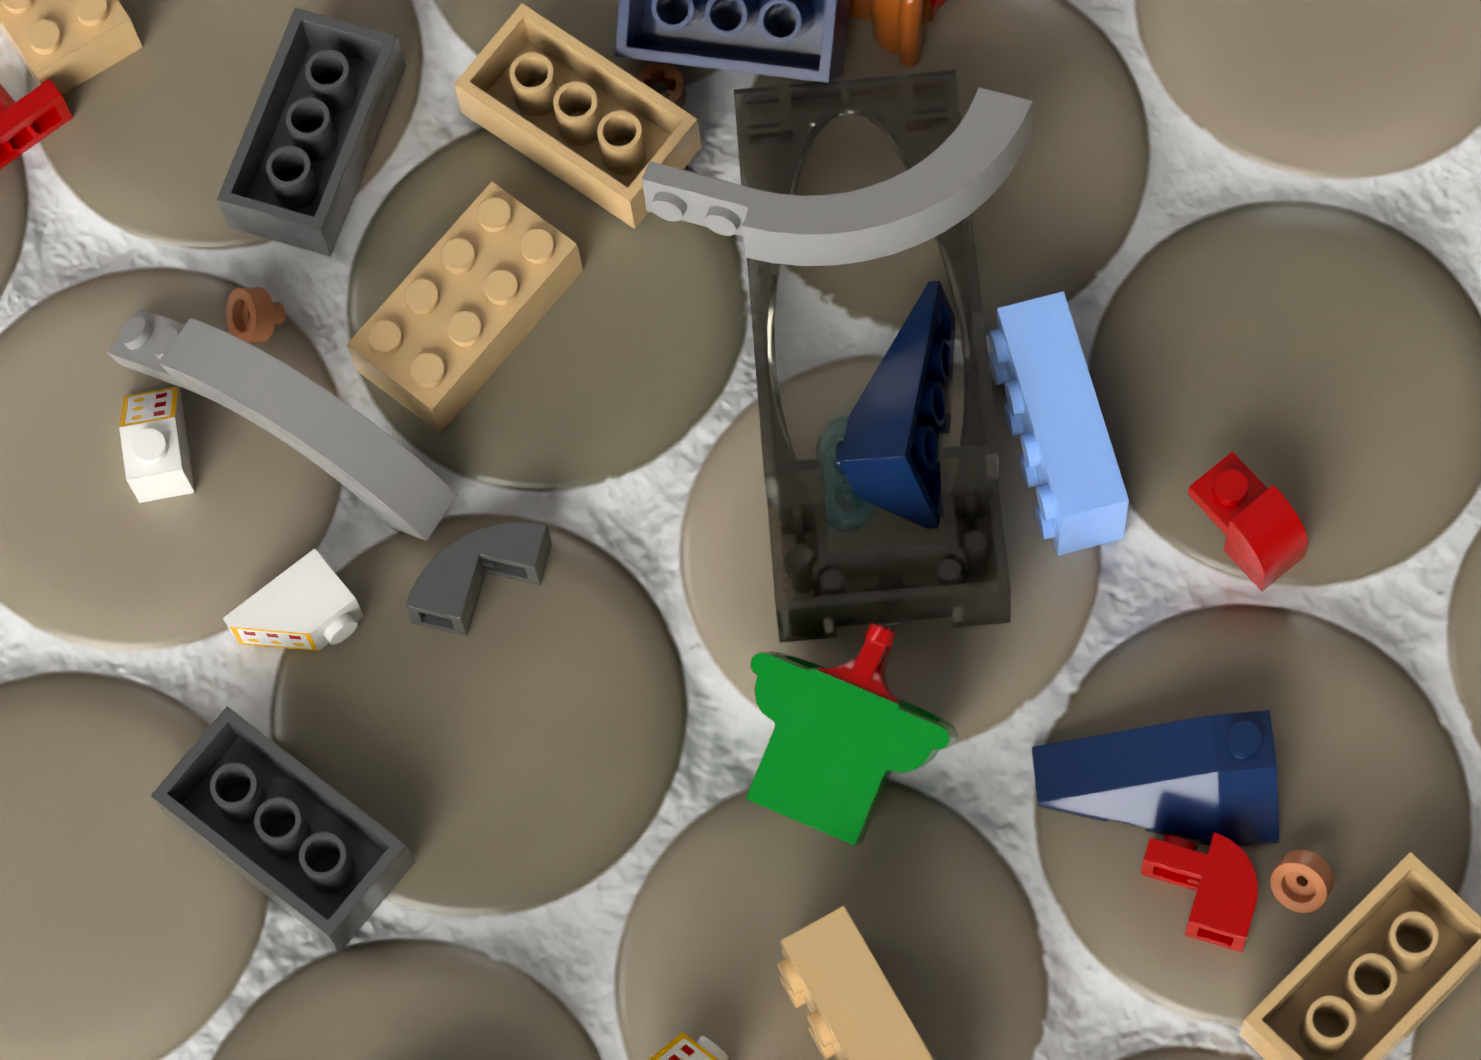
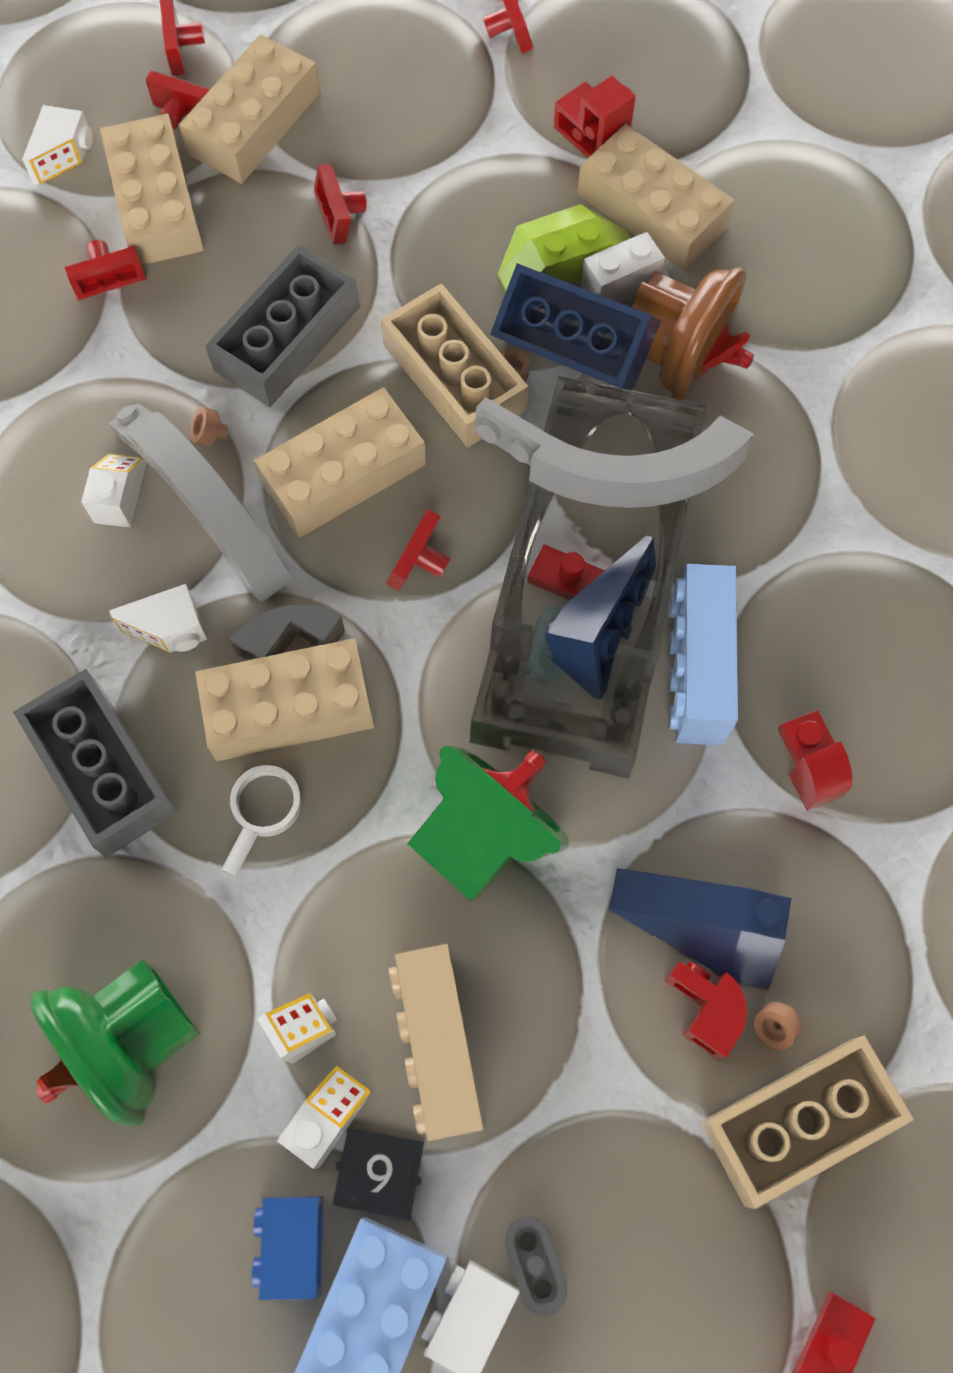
camera: 10 degrees right, 0 degrees up
none -> tan brick [195,638,375,762]
none -> white piece [221,765,302,877]
none -> red tile [386,509,451,591]
none -> red tile [527,544,605,600]

